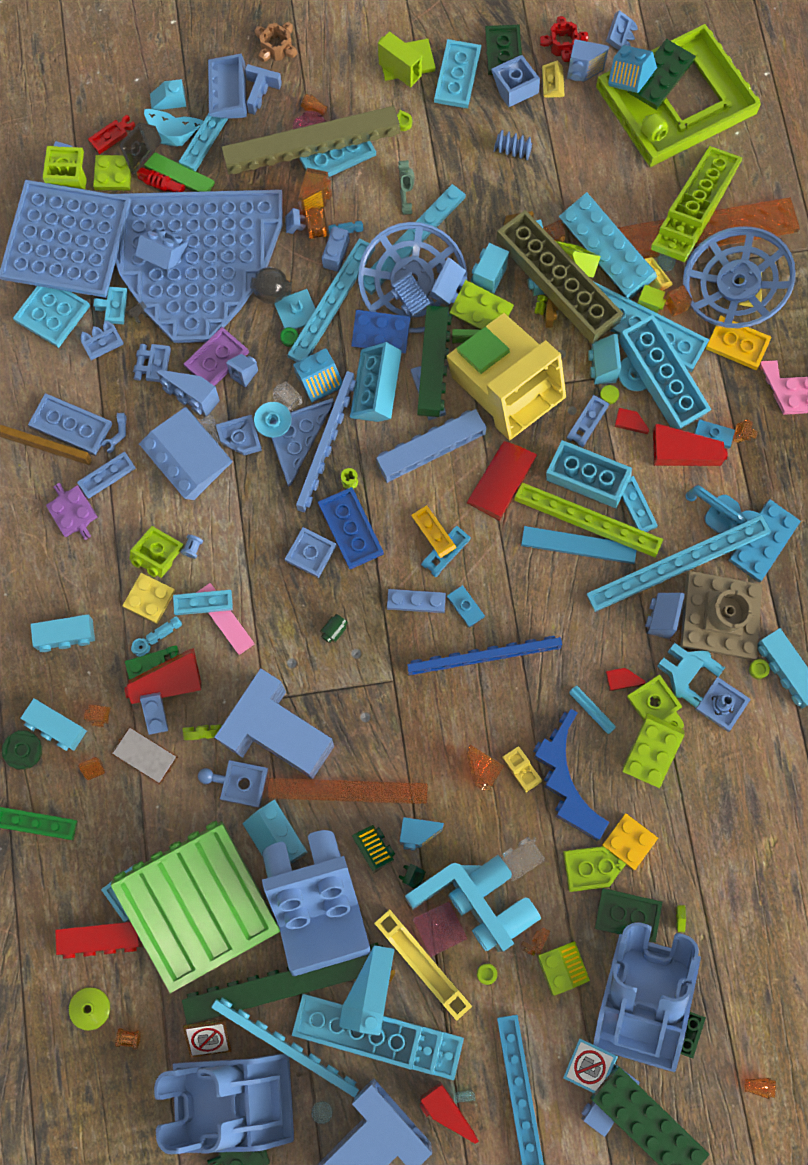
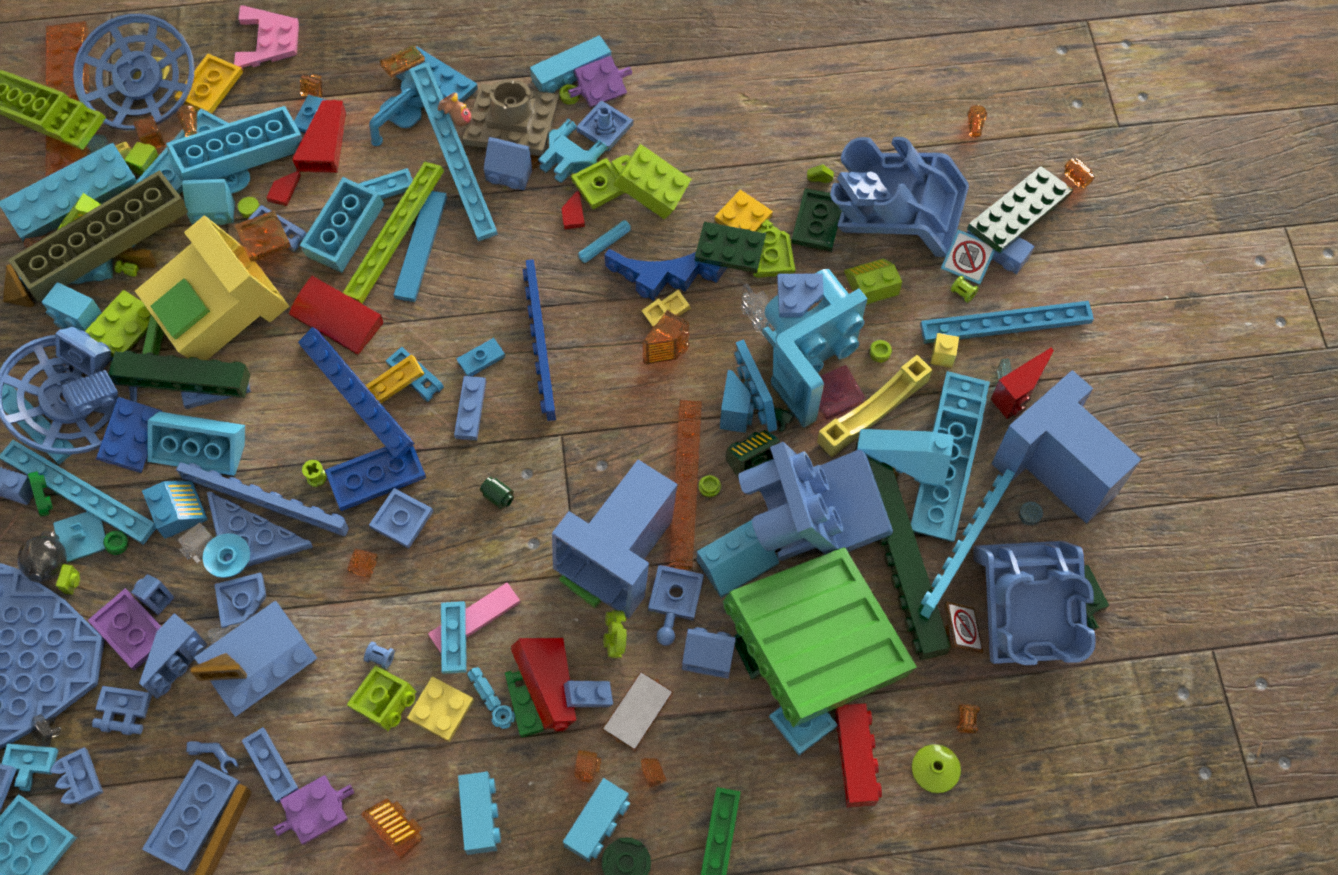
camera: 90 degrees left, 10 degrees down
medium blue brick [376,409,486,483] -> none
none -> green plate [28,471,53,517]
none -> lime plate [56,564,80,595]
none -> clear orange cone [177,105,198,137]
none -> pearl gold slope [191,653,247,681]
none -> clear orange plate [235,210,291,262]
none -> blue plate [298,327,415,460]
none -> clear orange tile [347,548,378,578]
none -> clear orange slope [360,798,424,860]
none -> clear orange plate [380,45,425,78]
none -> nougat animal [438,92,471,126]
none -> medium lavender plate [568,56,632,108]
none -> medium blue slope [682,627,735,679]
none -> dark green plate [695,221,766,273]
none -> lime plate [698,475,721,497]
none -> dark azure plate [734,340,777,432]
none -> medium blue plate [777,273,824,318]
none -> medium blue plate [837,172,893,206]
none -> light yellow brick [930,333,959,368]
none -> lime bush [950,275,979,303]

